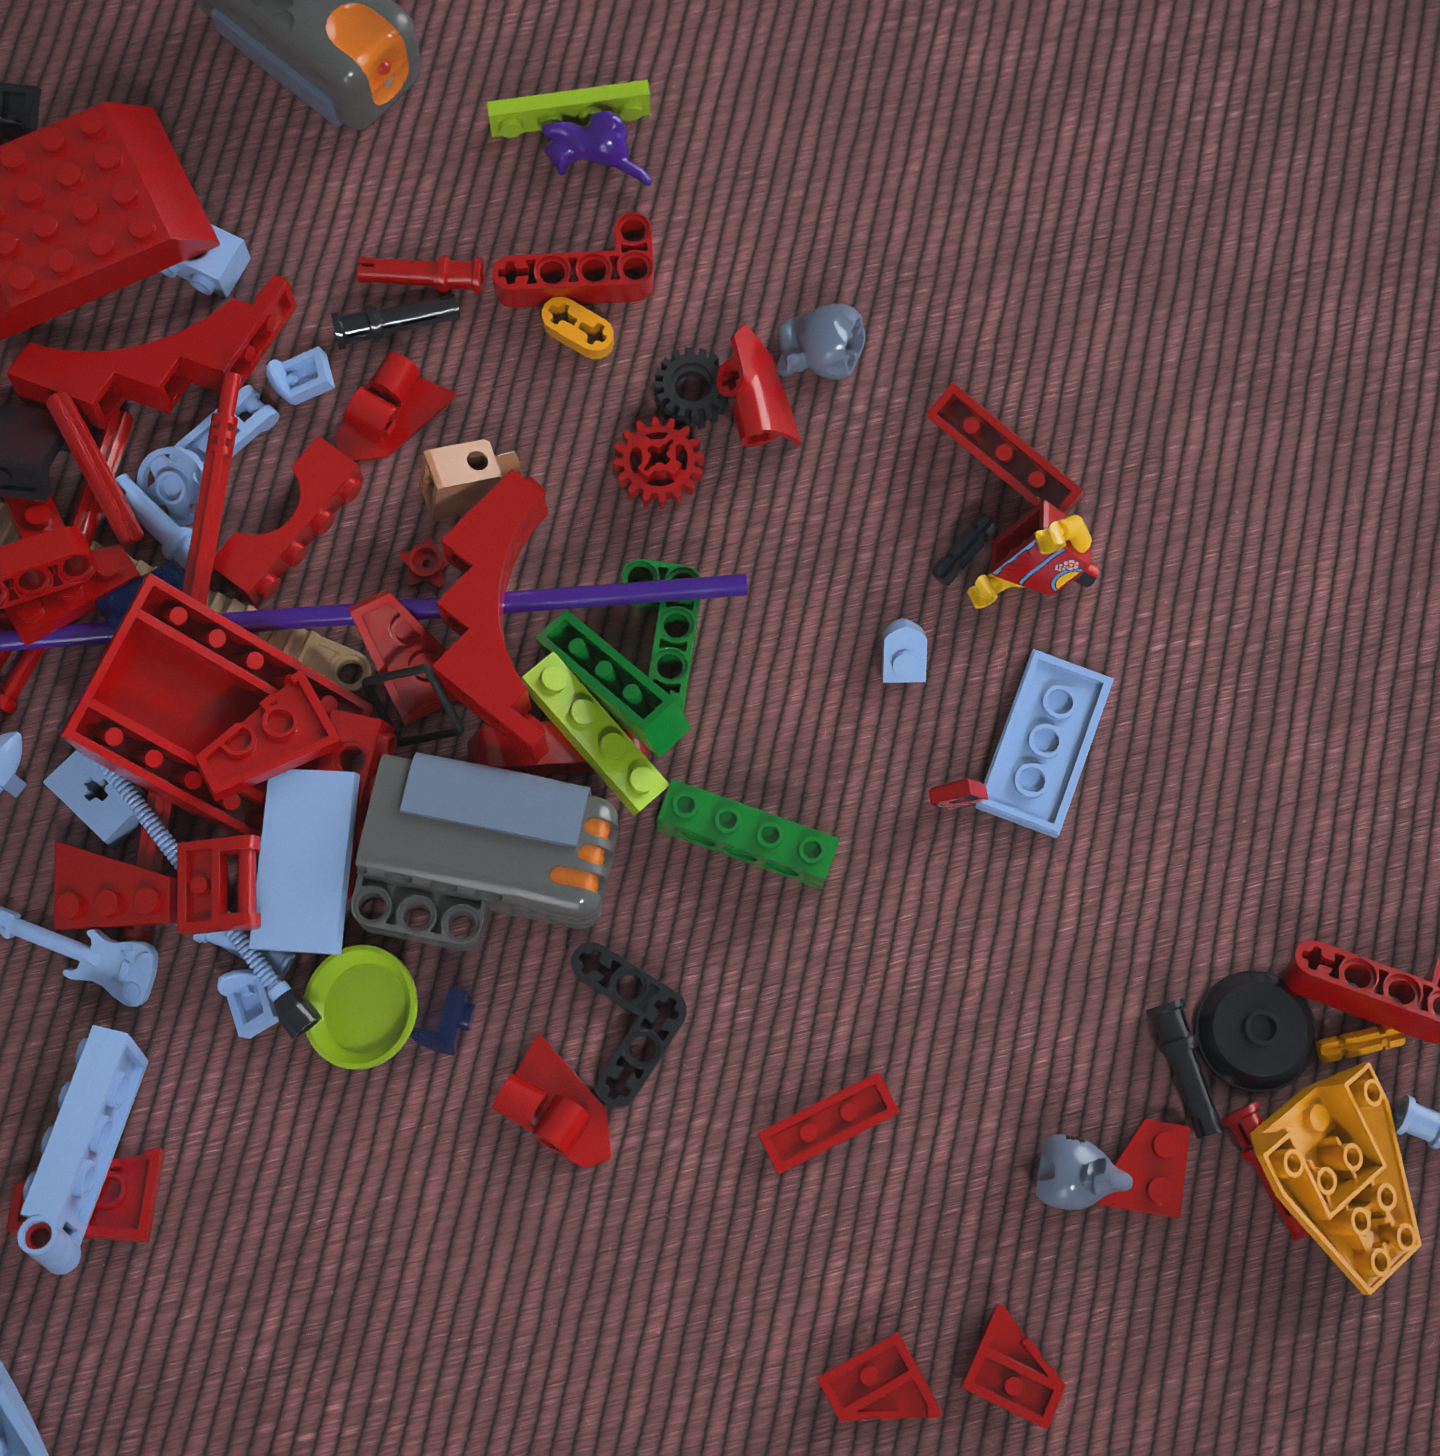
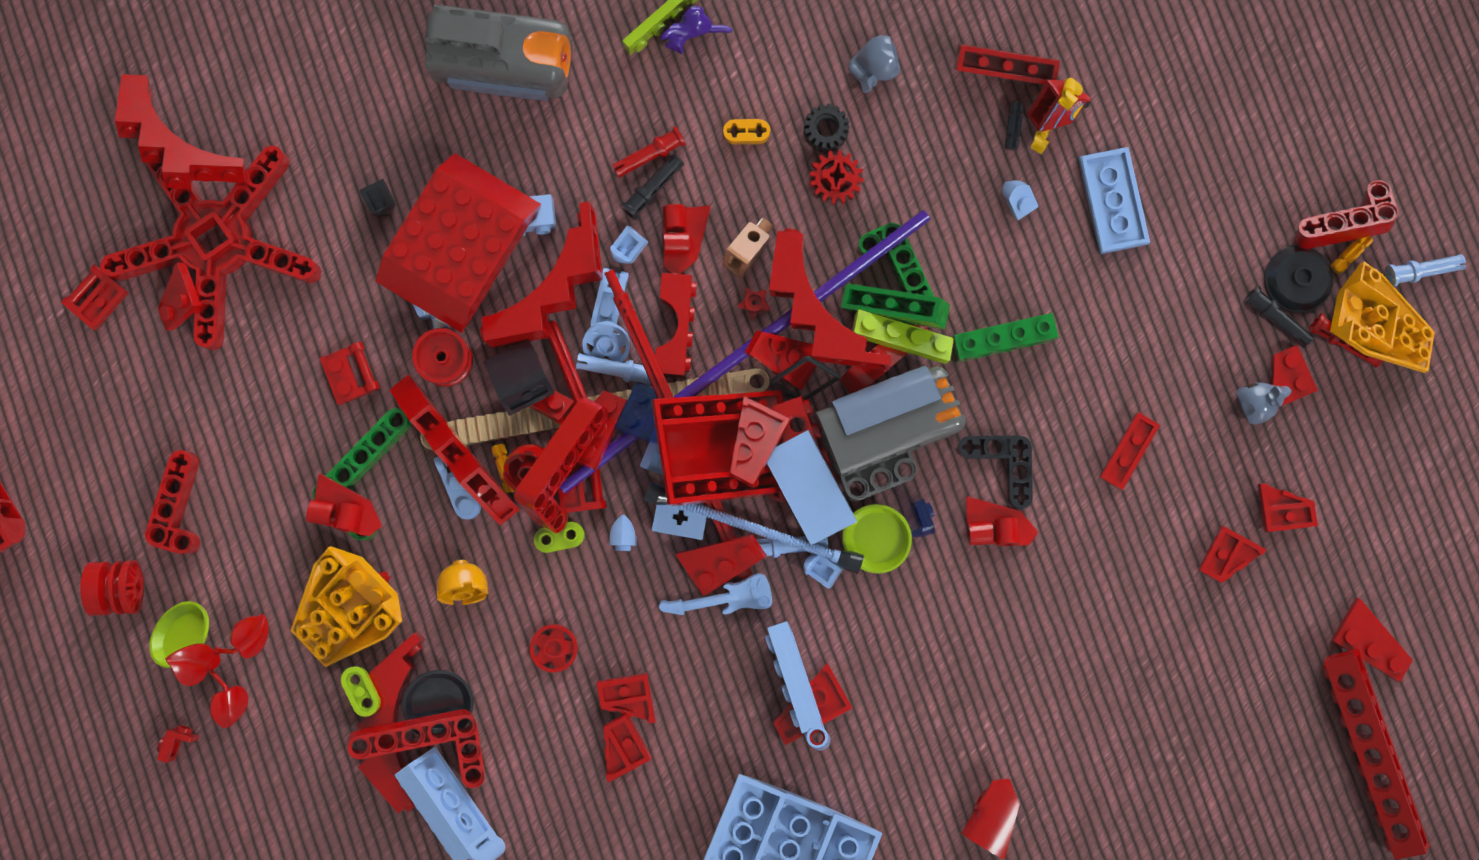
camera: 30 degrees left, 10 degrees up
red axle [46,391,144,547] -> none
red plate [177,835,261,936] -> none
red beam [492,212,654,308] -> none
red panel [716,324,802,447] -> none
red tile [928,778,988,810] -> none

